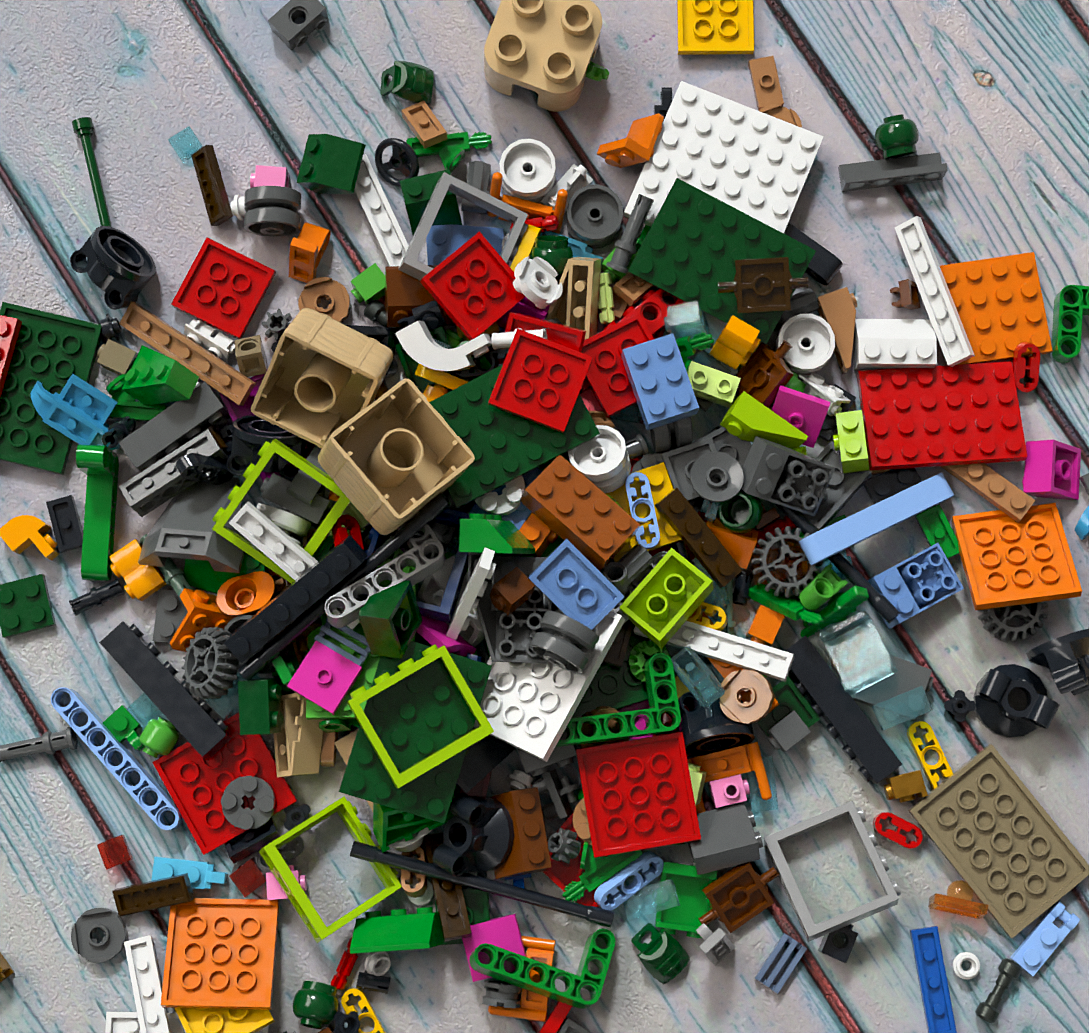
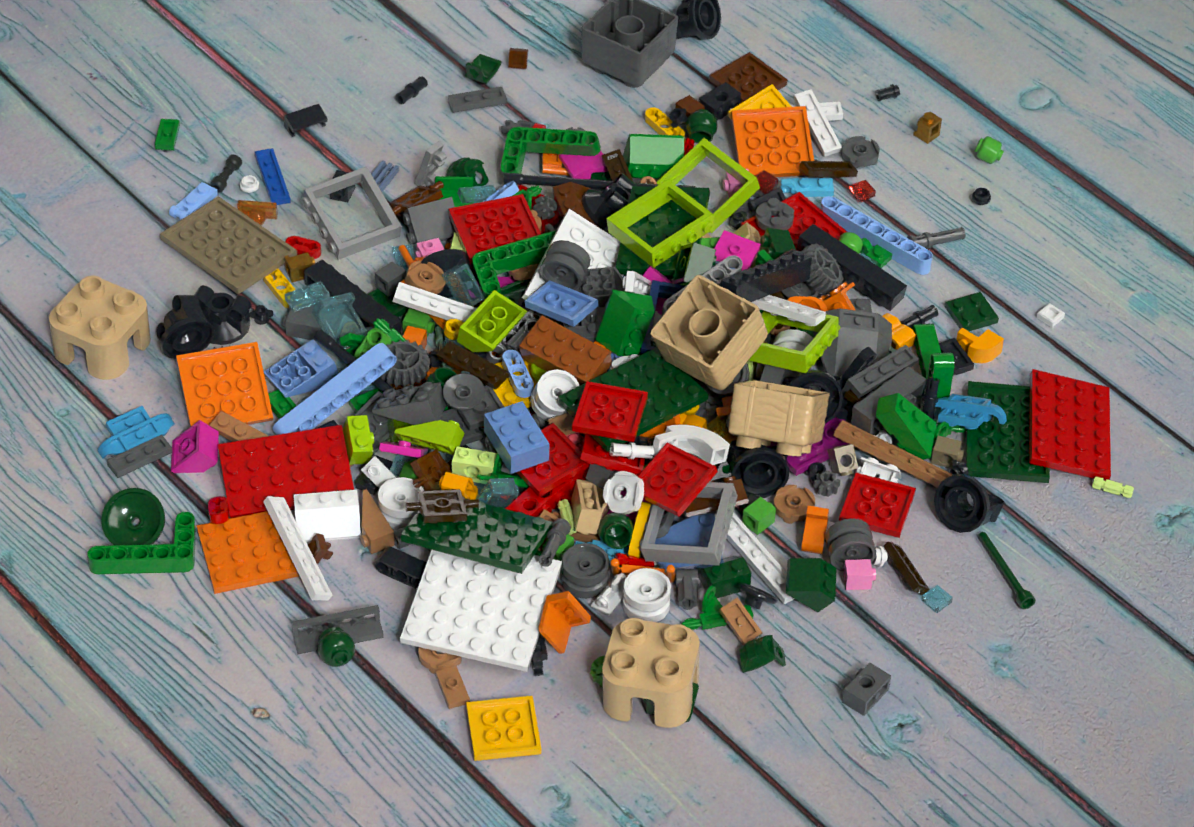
camera: 170 degrees right, 35 degrees down
reddish brown brick [490,567,535,615] -> none

